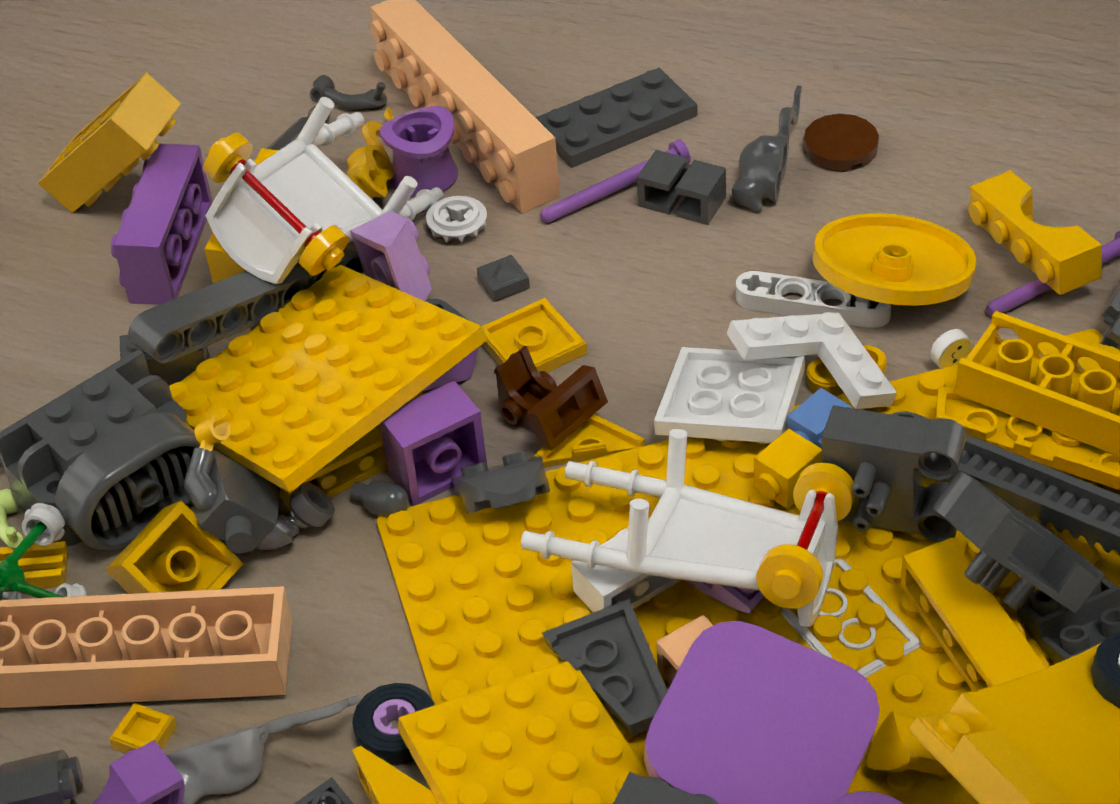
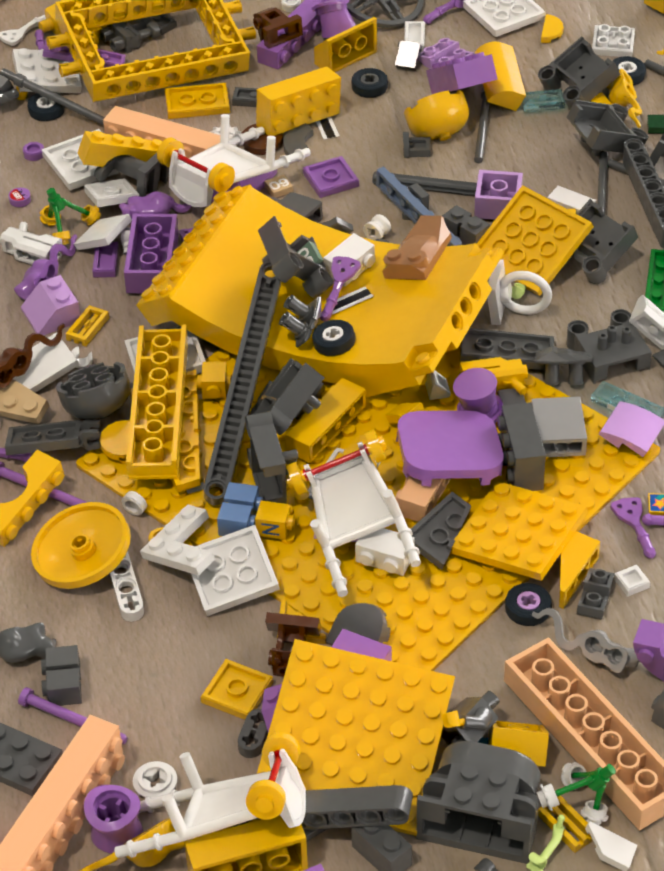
camera: 125 degrees left, 0 degrees up
yellow tile [109,703,177,753] -> none
lavender slope [350,211,432,301] -> none
dark grey tile [476,255,530,301] -> none

